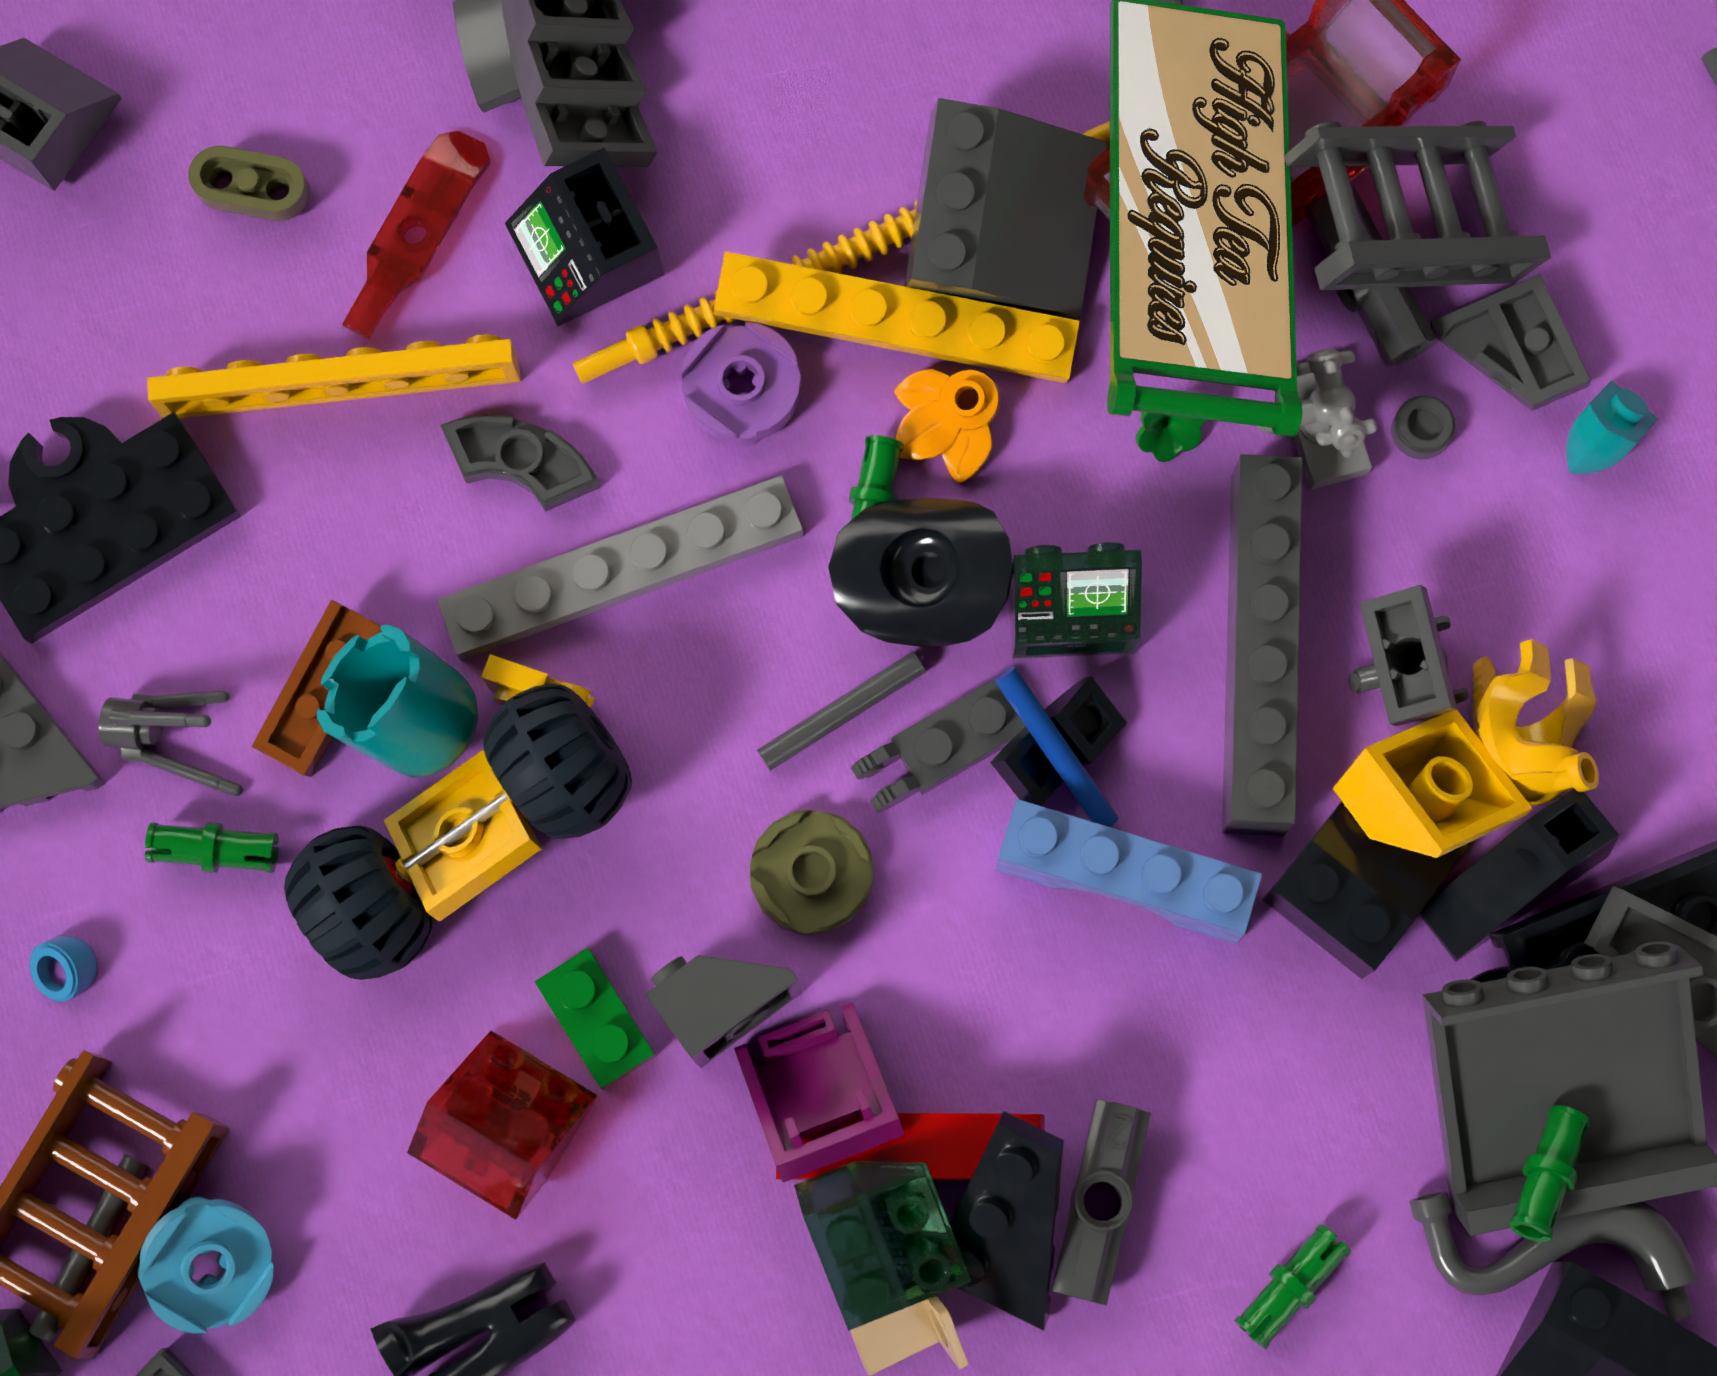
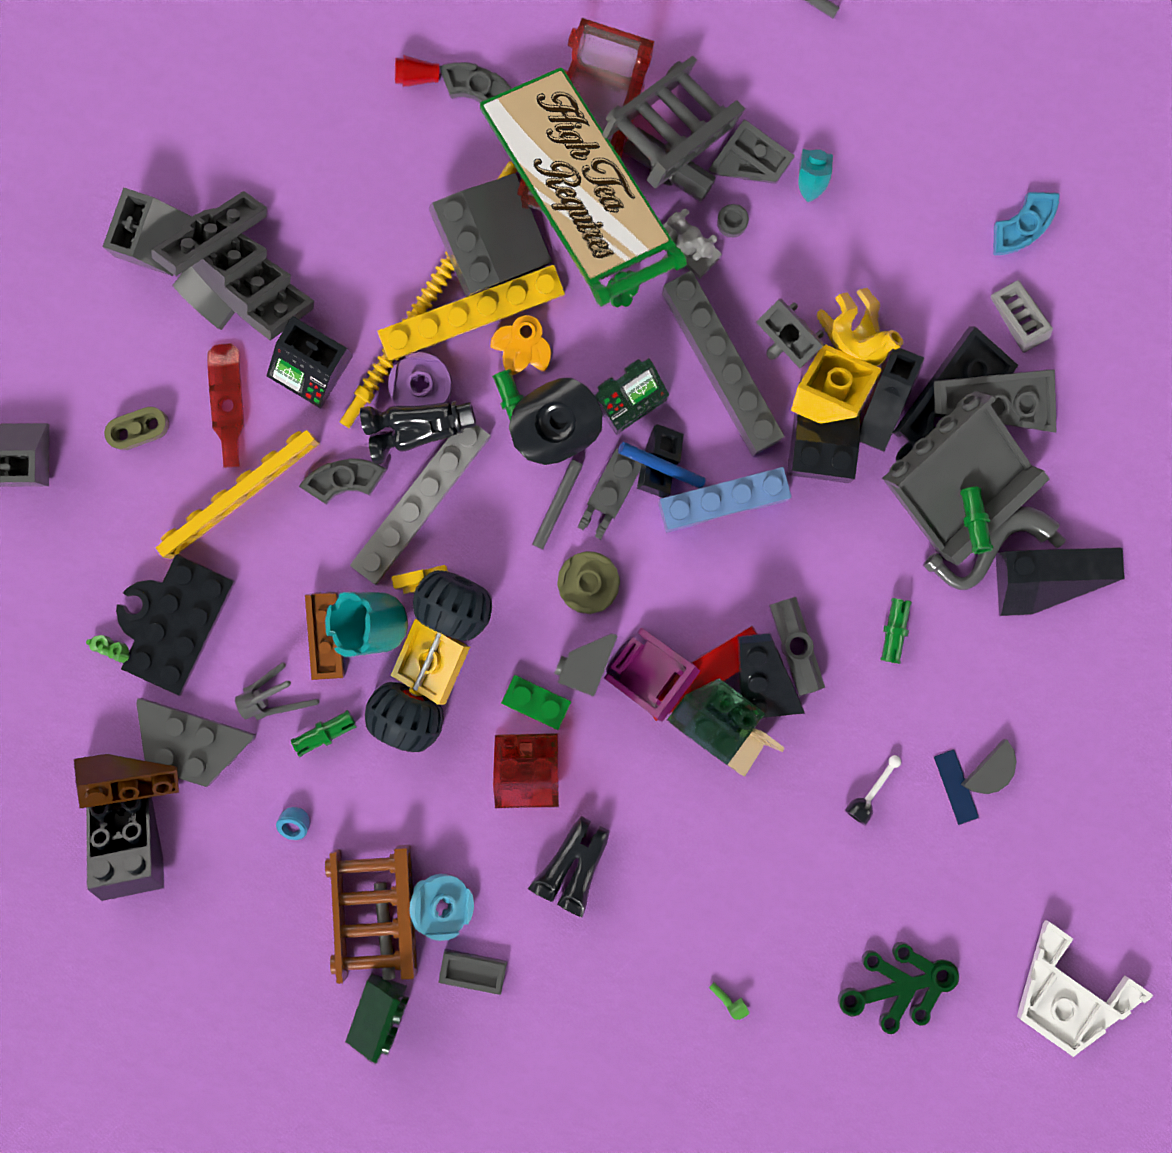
camera: 35 degrees left, 10 degrees up
none -> black piece [360,401,476,465]

